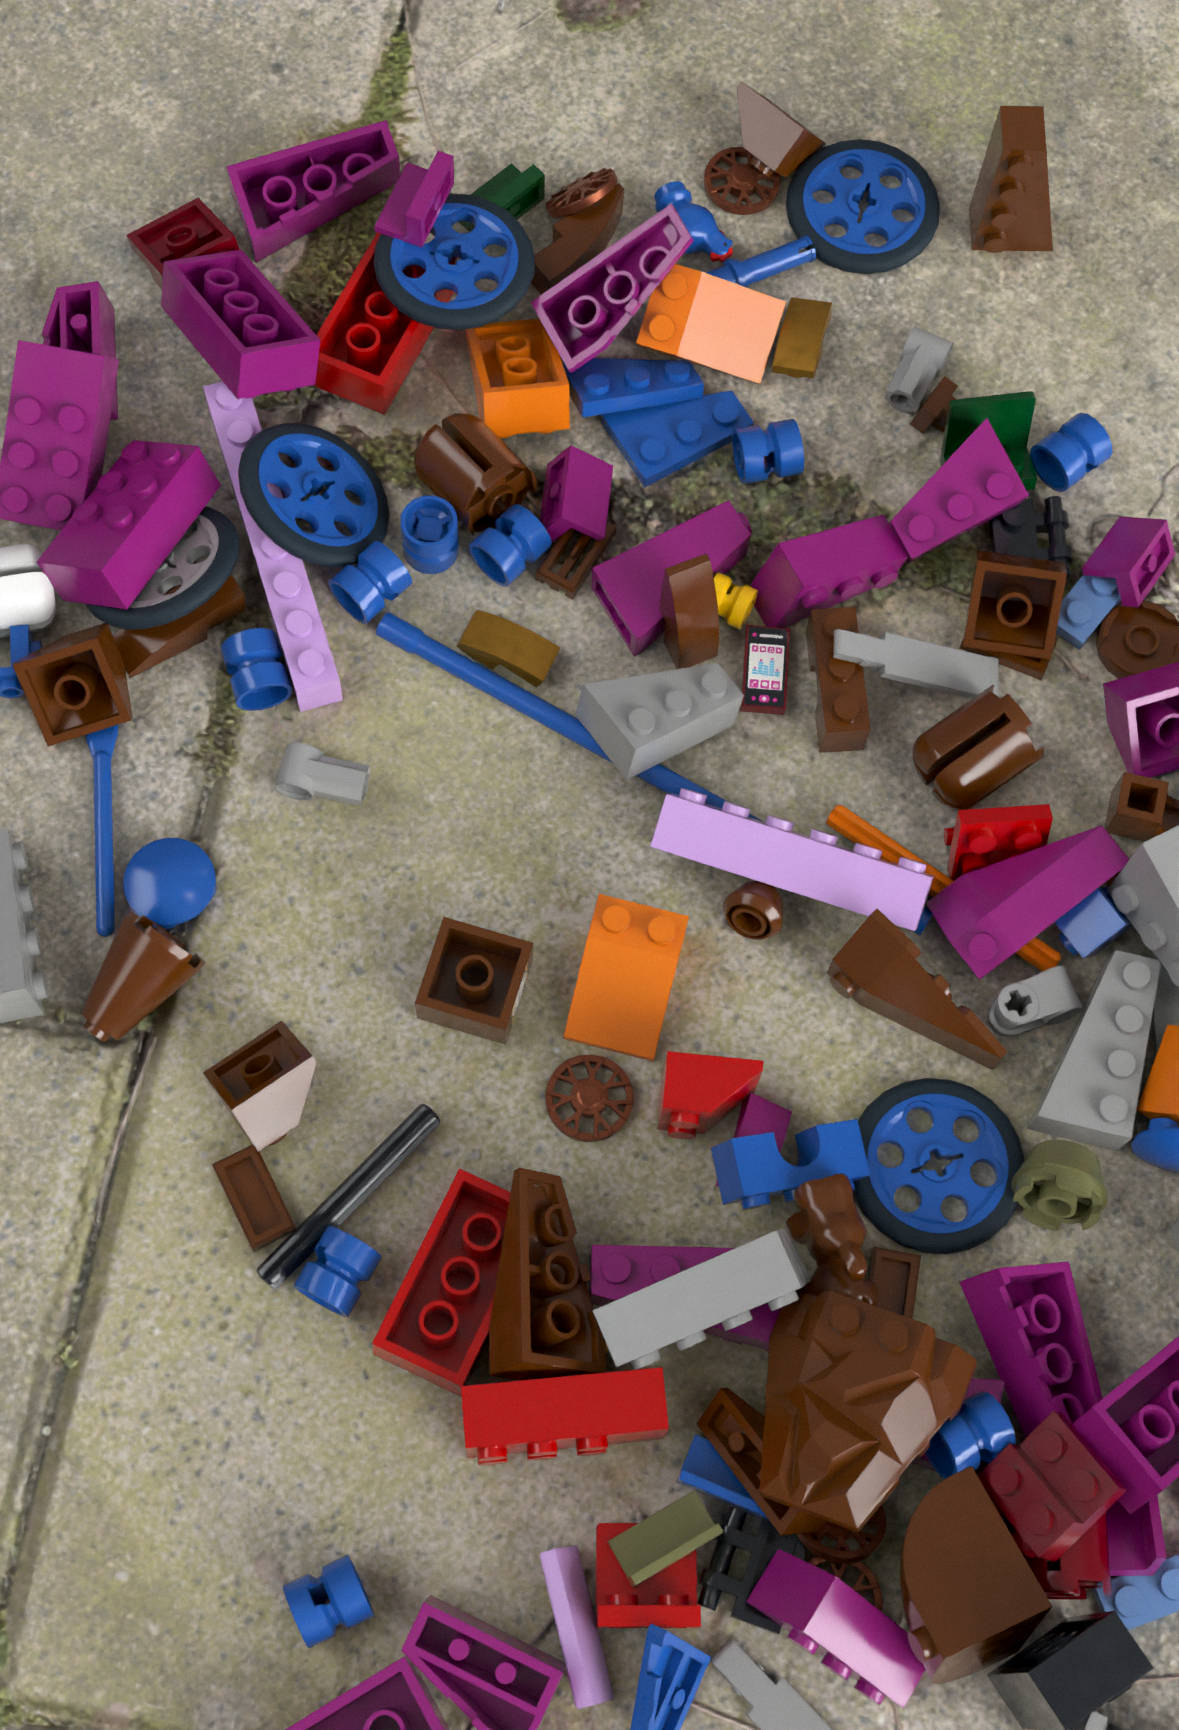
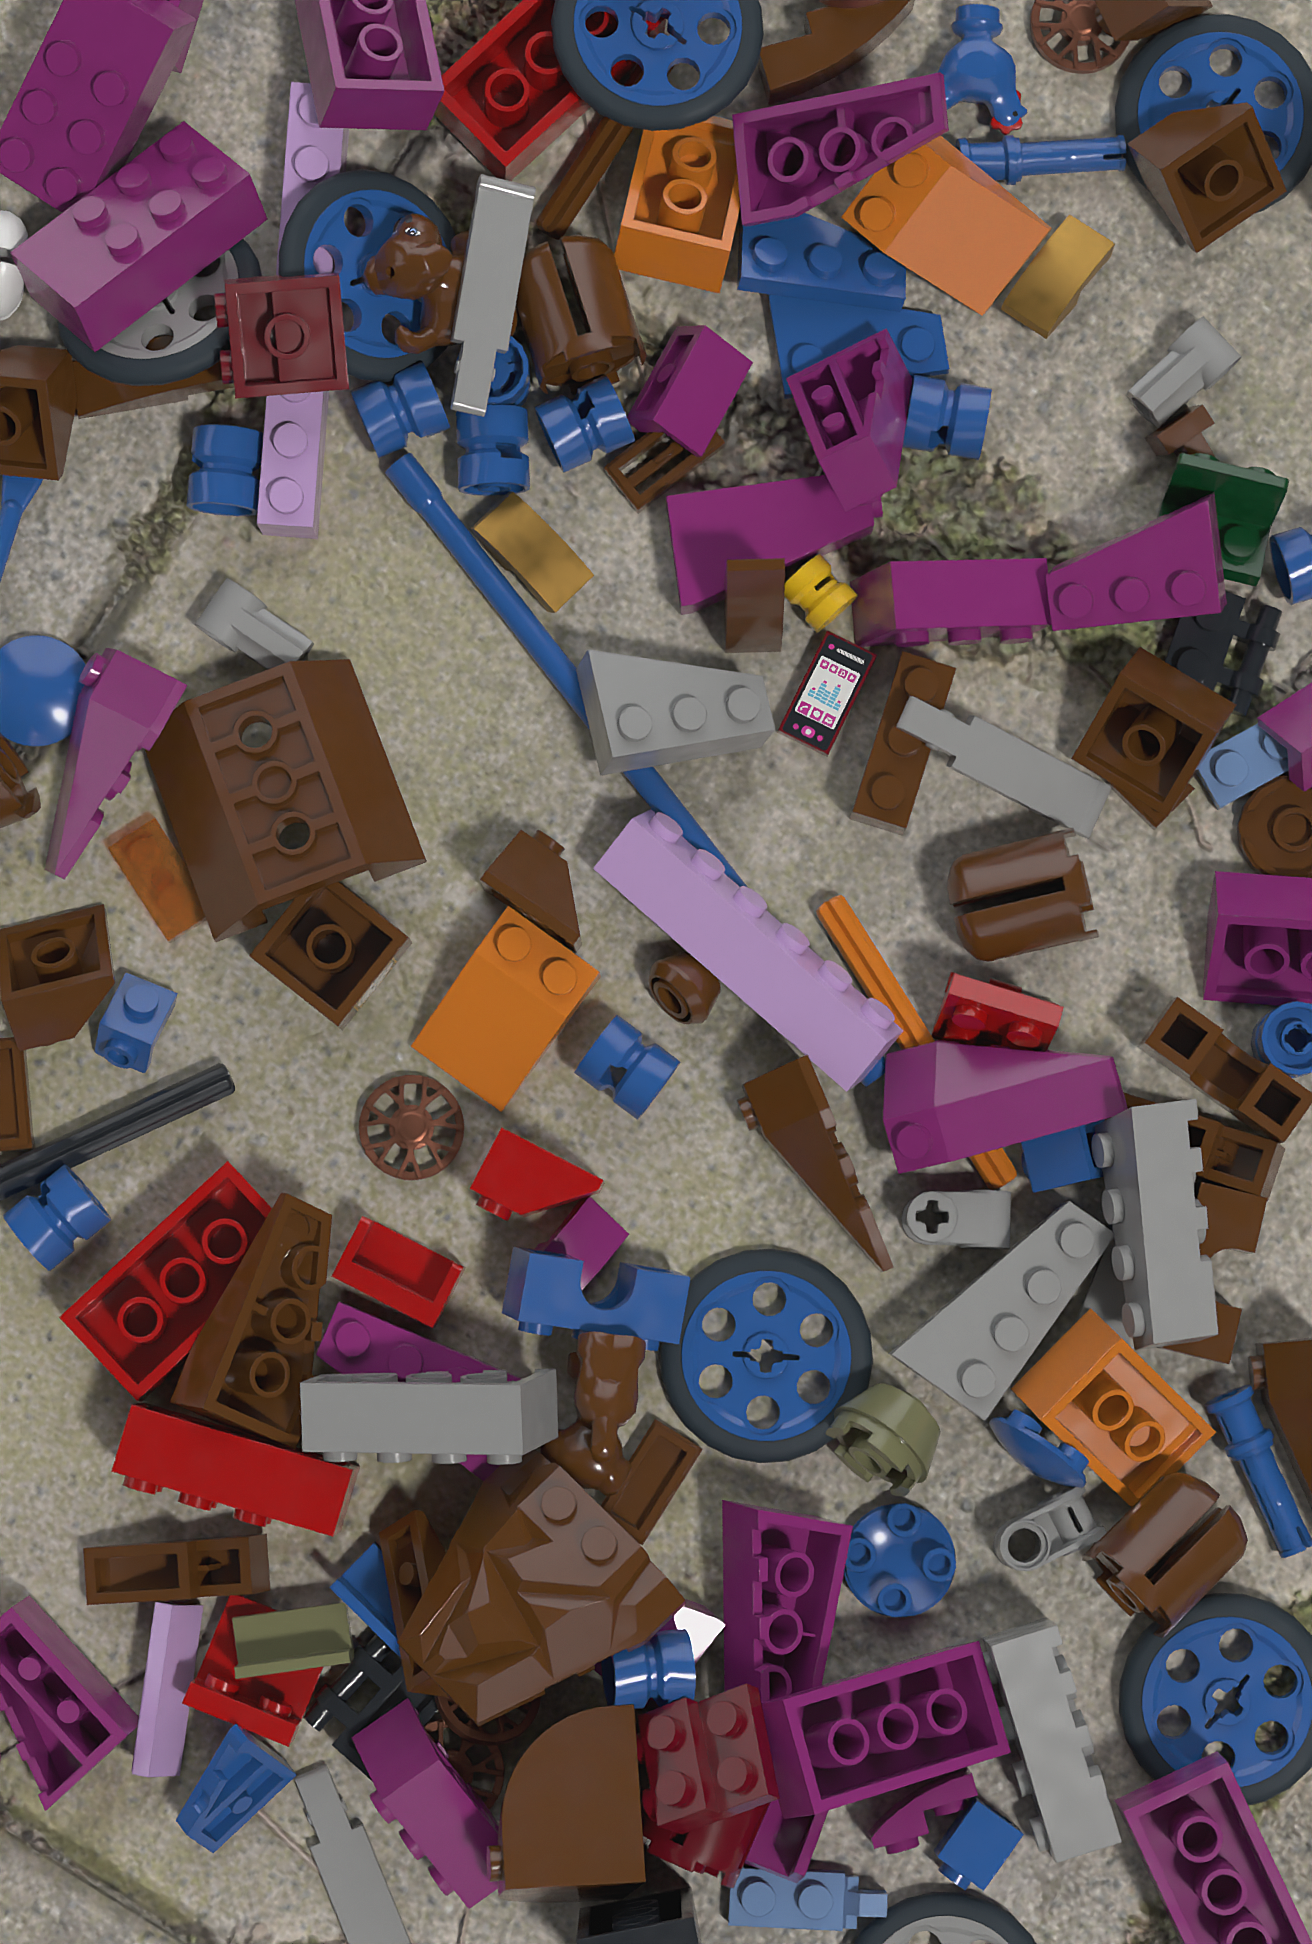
camera: 25 degrees right, 15 degrees up
none -> magenta wedge [44,648,187,880]
none -> reddish brown slope [83,1534,271,1605]
none -> blue bracket [95,973,178,1073]
none -> clear orange plate [108,818,206,943]
none -> reddish brown slope [144,659,427,942]
none -> dark red plate [214,273,349,399]
none -> red panel [331,1216,466,1328]
none -> reddish brown animal [362,213,517,354]
none -> light grey piece [450,174,536,417]
none -> blue wheel [456,405,530,496]
none -> reddish brown slope [480,830,582,954]
none -> reddish brown axle [536,65,674,240]
none -> blue wheel [574,1015,681,1120]
none -> magenta wedge [786,328,912,512]
none -> blue dish [844,1503,956,1618]
none -> reddish brown slope [1127,102,1287,253]

